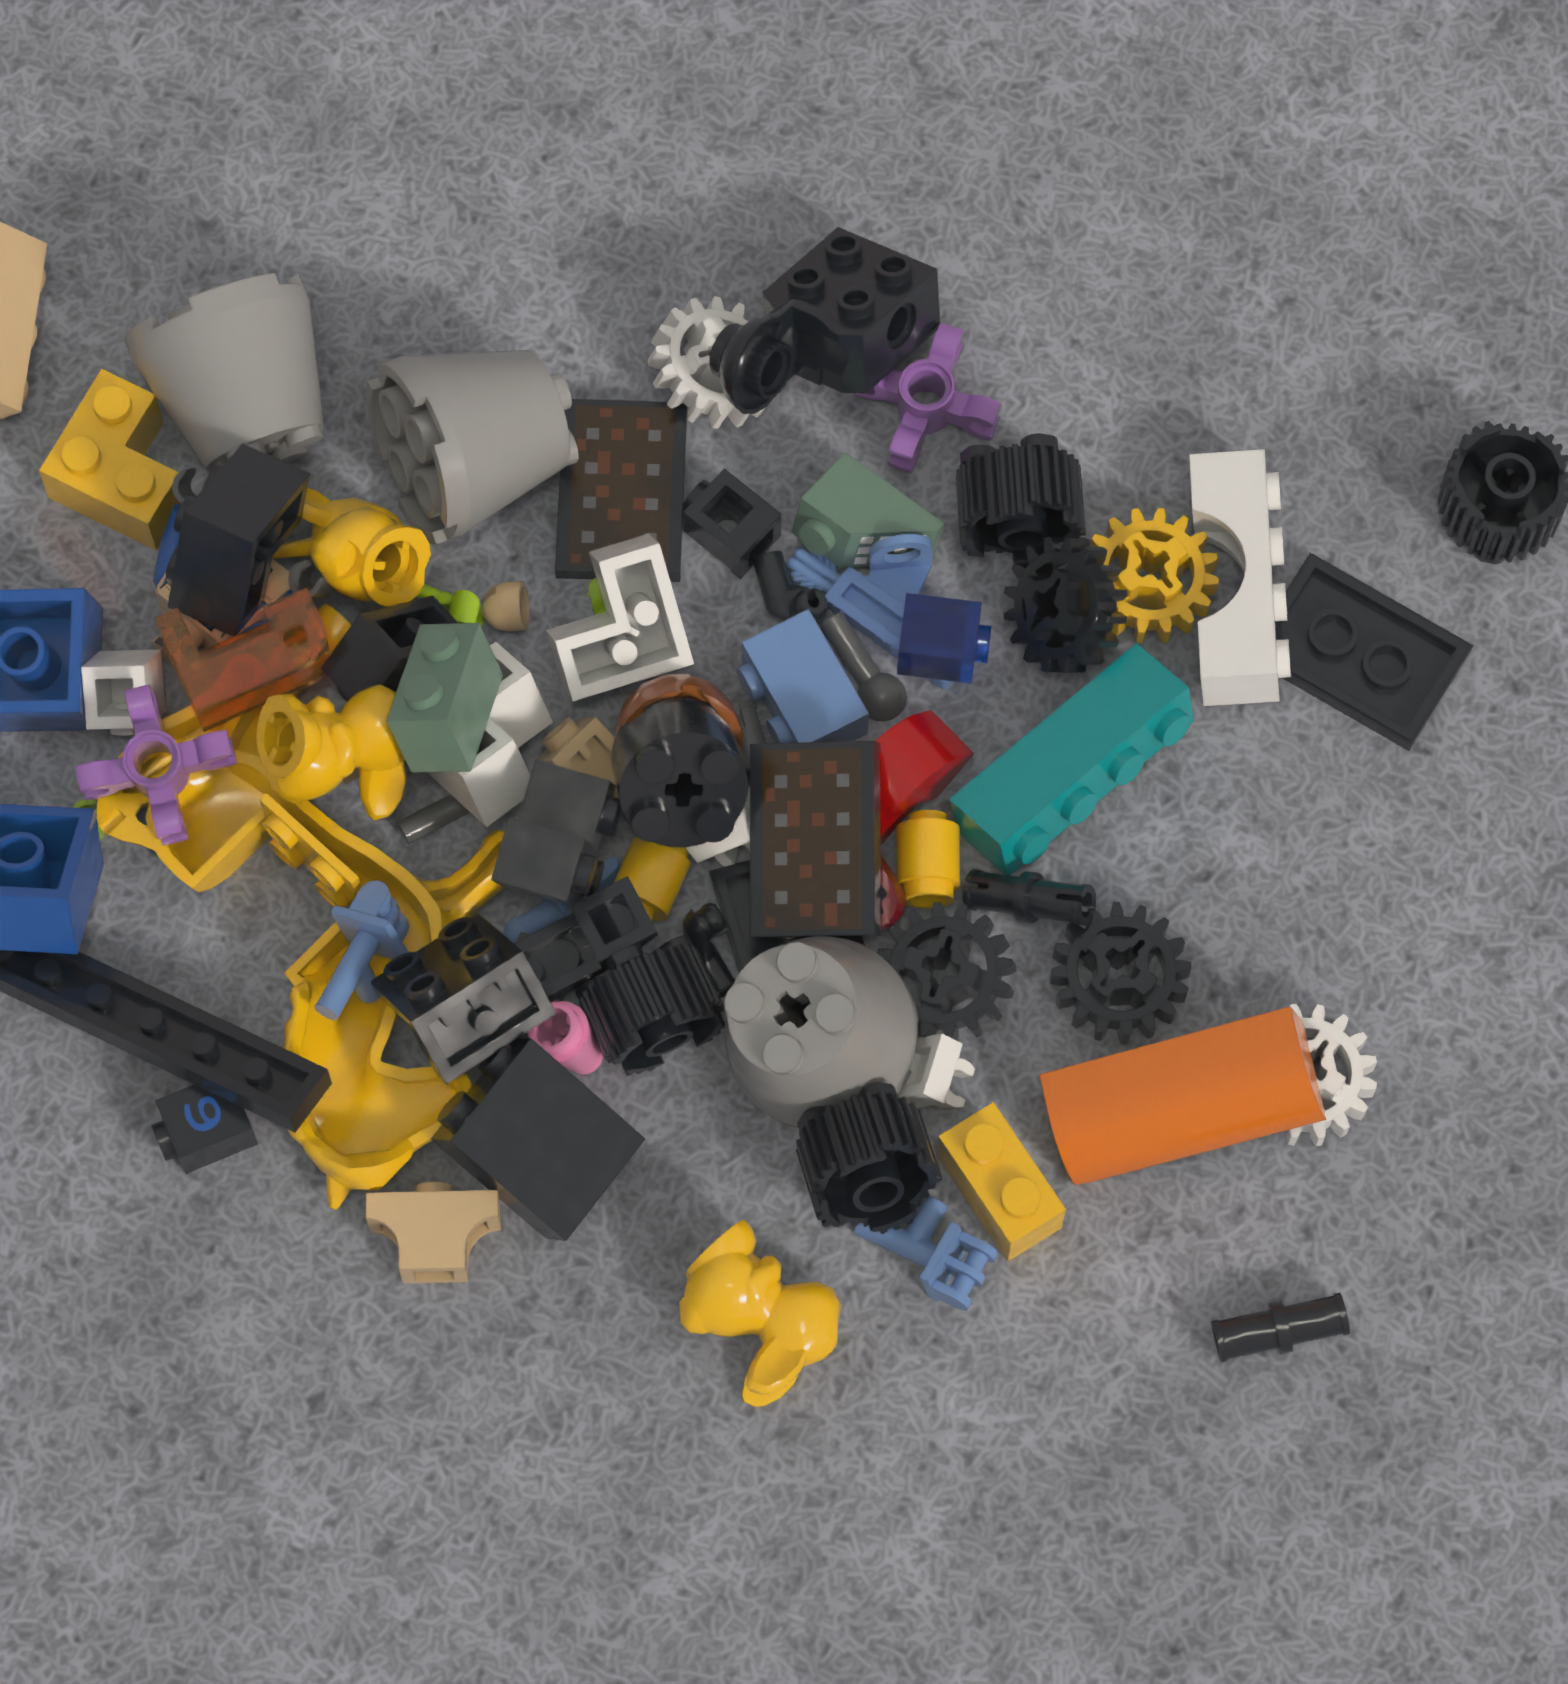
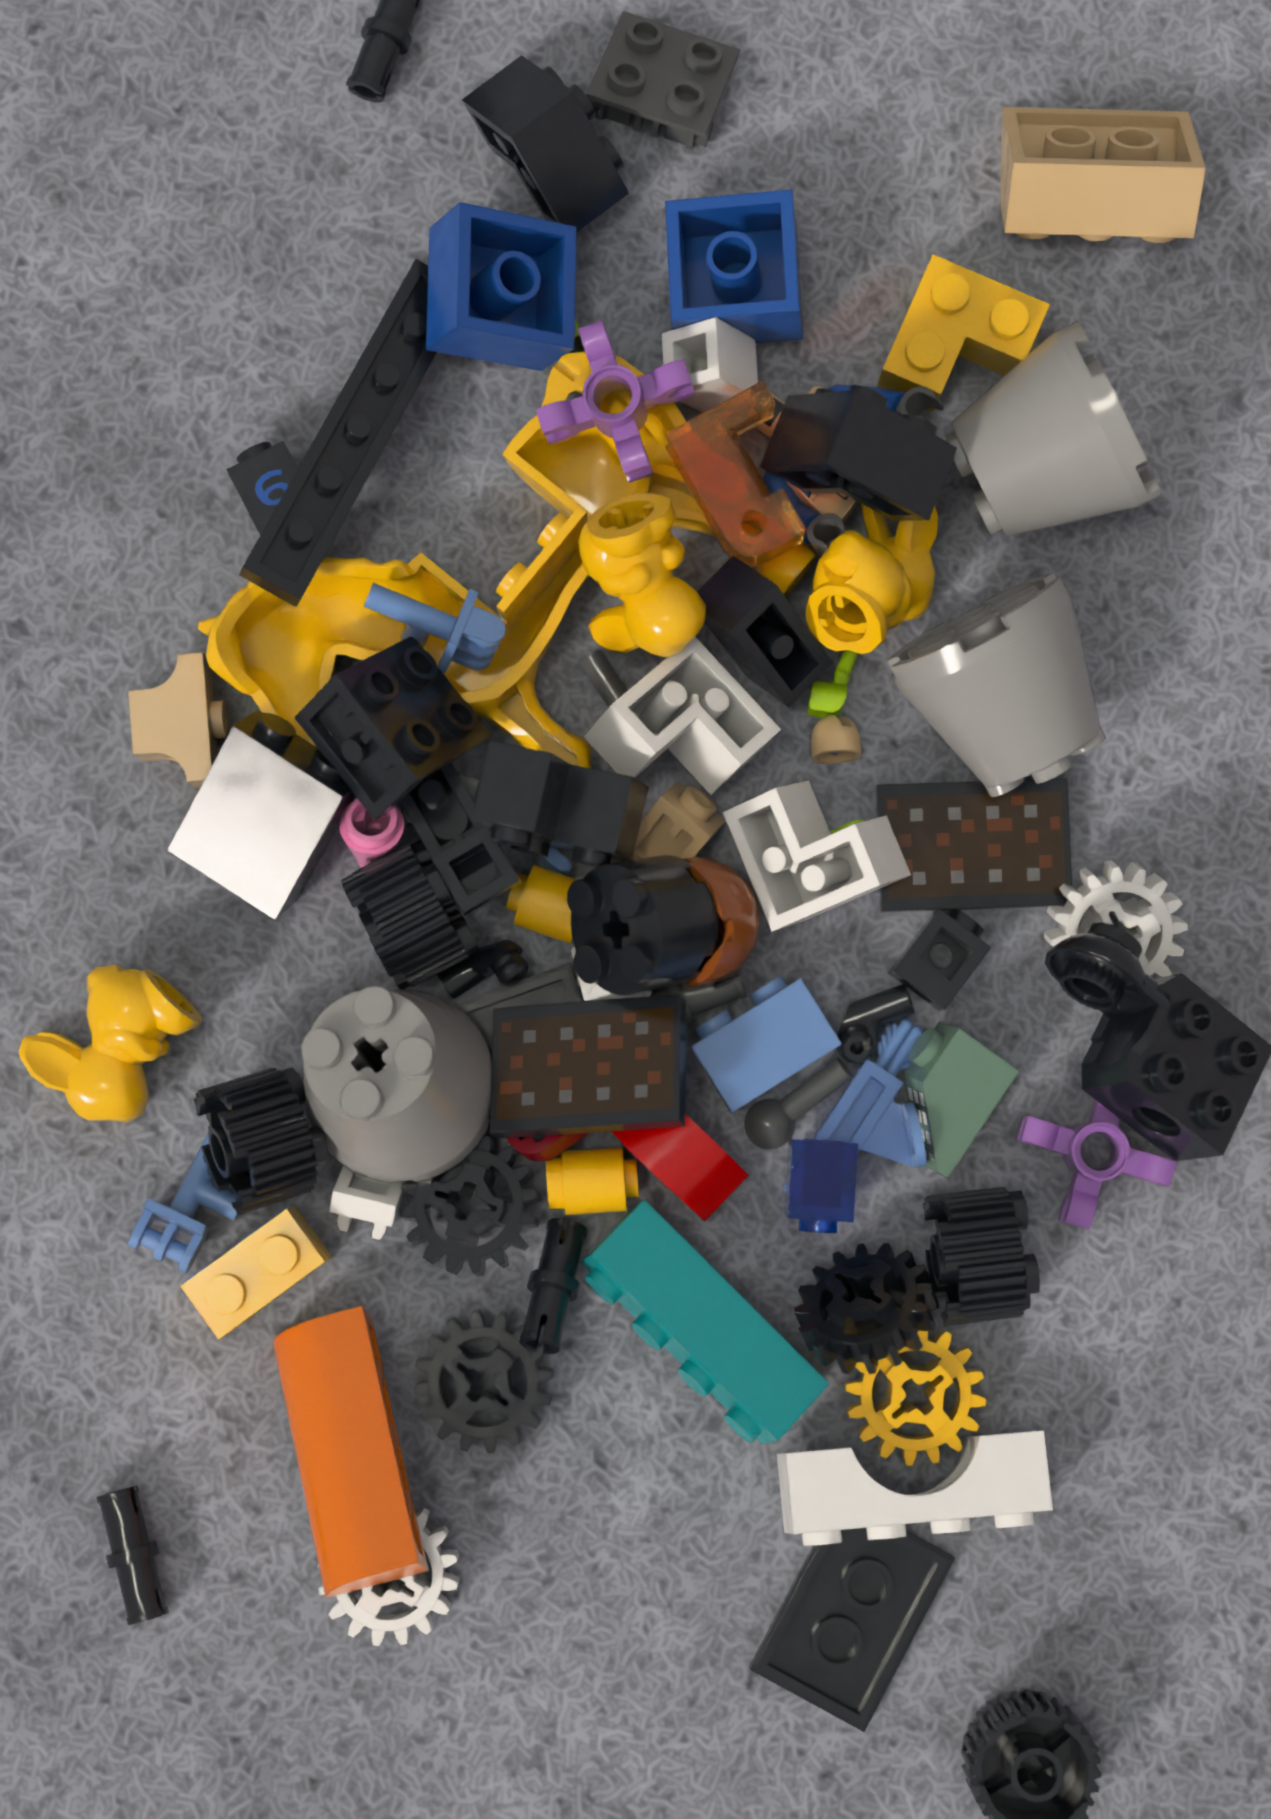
camera: 85 degrees right, 15 degrees up
sand green brick [386,623,503,773] -> none

